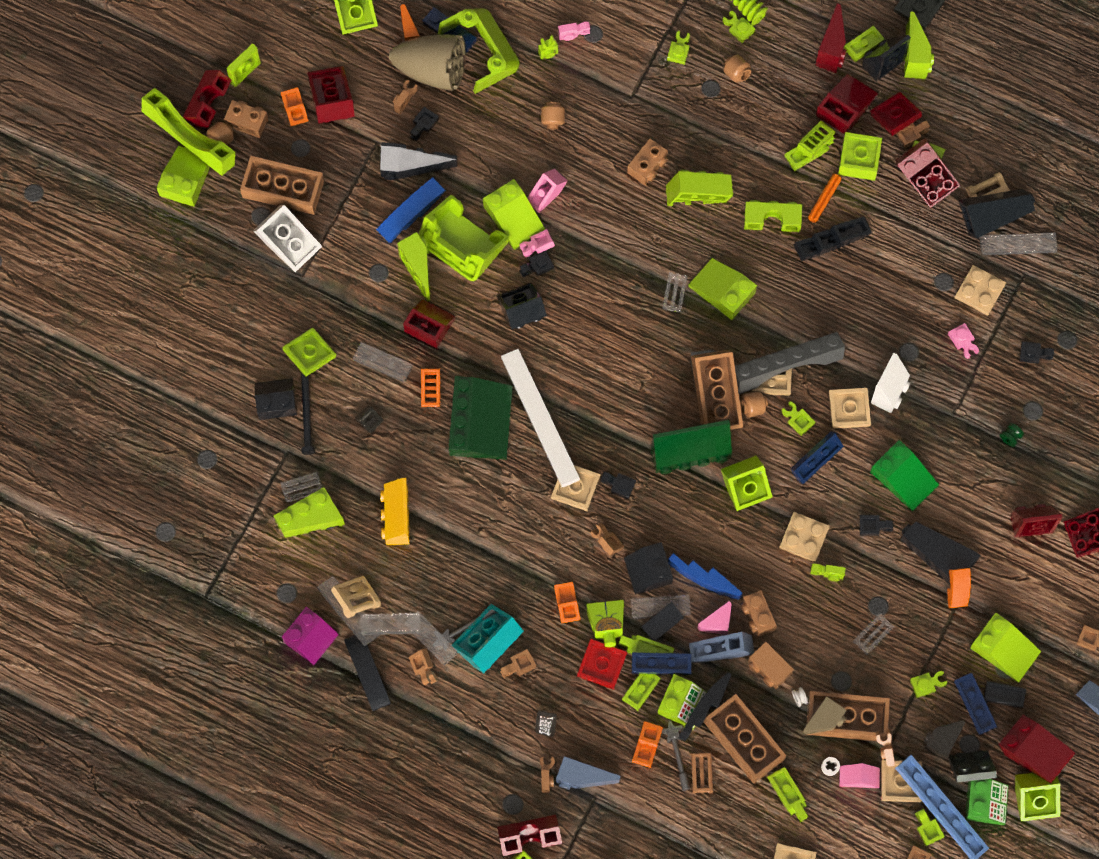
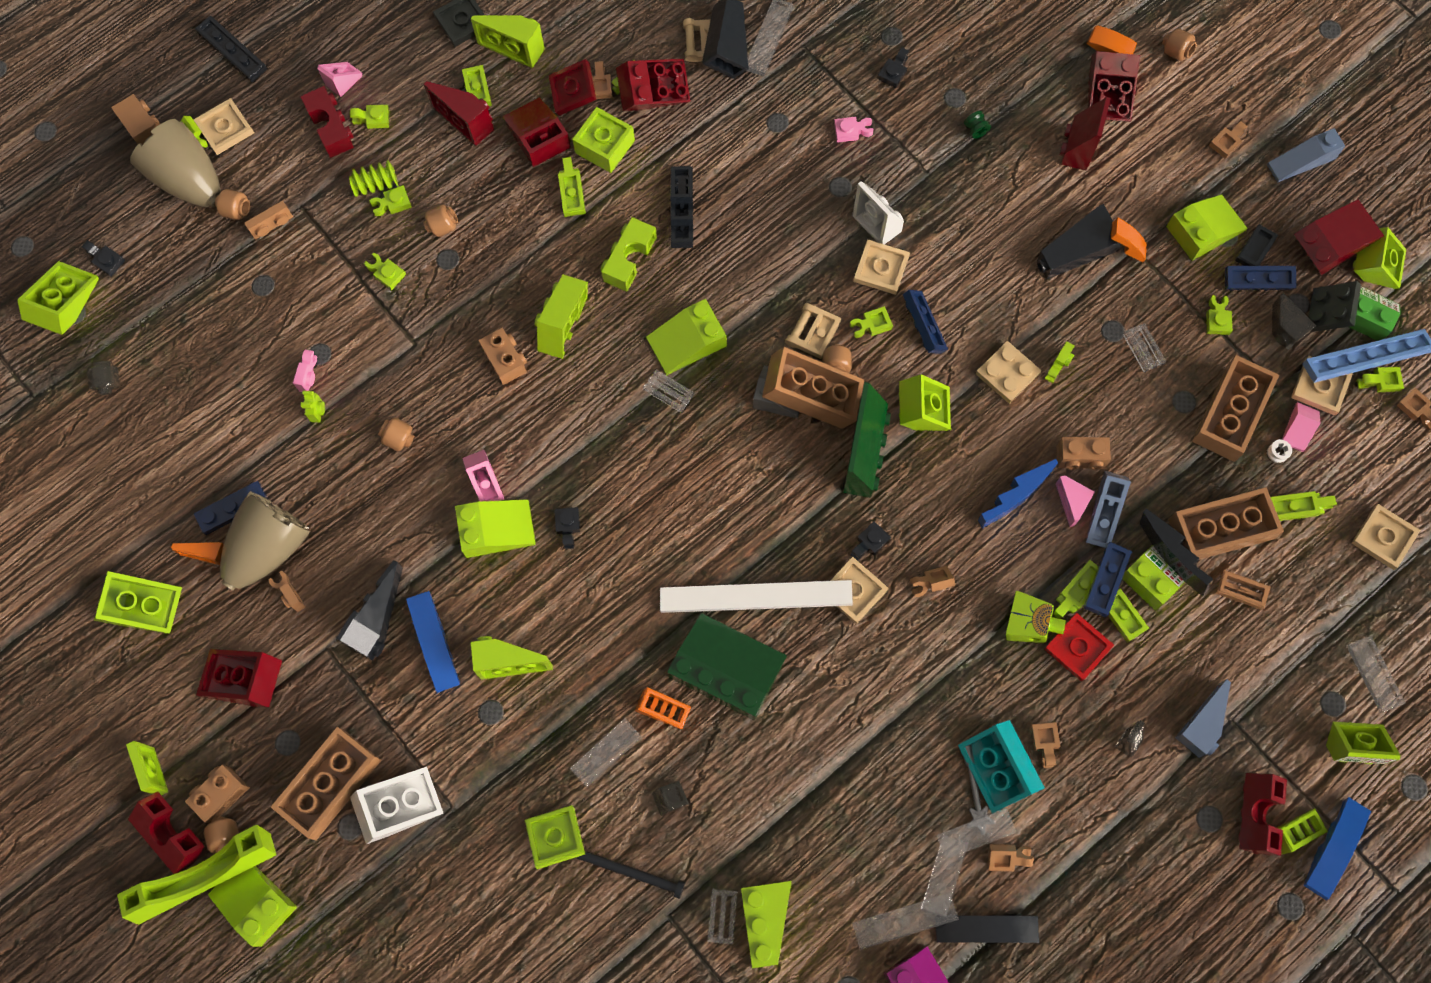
camera: 65 degrees left, 0 degrees up
black slope [255,378,297,420] -> none
orange slope [280,87,309,127] -> none
tan plate [331,576,381,618] -> none
yellow slope [380,478,410,545] -> none
dark red slope [403,299,456,349] -> none
black plate [410,107,439,141] -> none
lime windscreen [418,195,510,281] -> none
lime windscreen [438,8,519,94] -> none
black slope [497,283,547,329] -> none
bright pink plate [519,229,555,257] -> none
medium nougat plate [540,757,555,793] -> none
orange slope [554,582,581,624] -> none
black slope [624,542,673,595] -> none
clear tile [630,595,691,619] -> none
orange slope [632,721,663,768] -> none
black tile [641,602,684,641] -> none
flat silver piece [662,721,690,791] -> none
dark grey arch [735,332,845,394] -> none
medium nougat brick [748,642,794,689] -> none
white bush [792,687,808,707] -> none
lime slope [797,121,835,159] -> none
dark tan slope [803,697,847,735] -> none
orange axle [808,174,842,223] -> none
black plate [860,515,893,536] -> none
black slope [862,35,911,82] -> none
green slope [870,440,939,512] -> none
plate [876,729,895,767] -> none
tan plate [955,265,1006,315] -> none

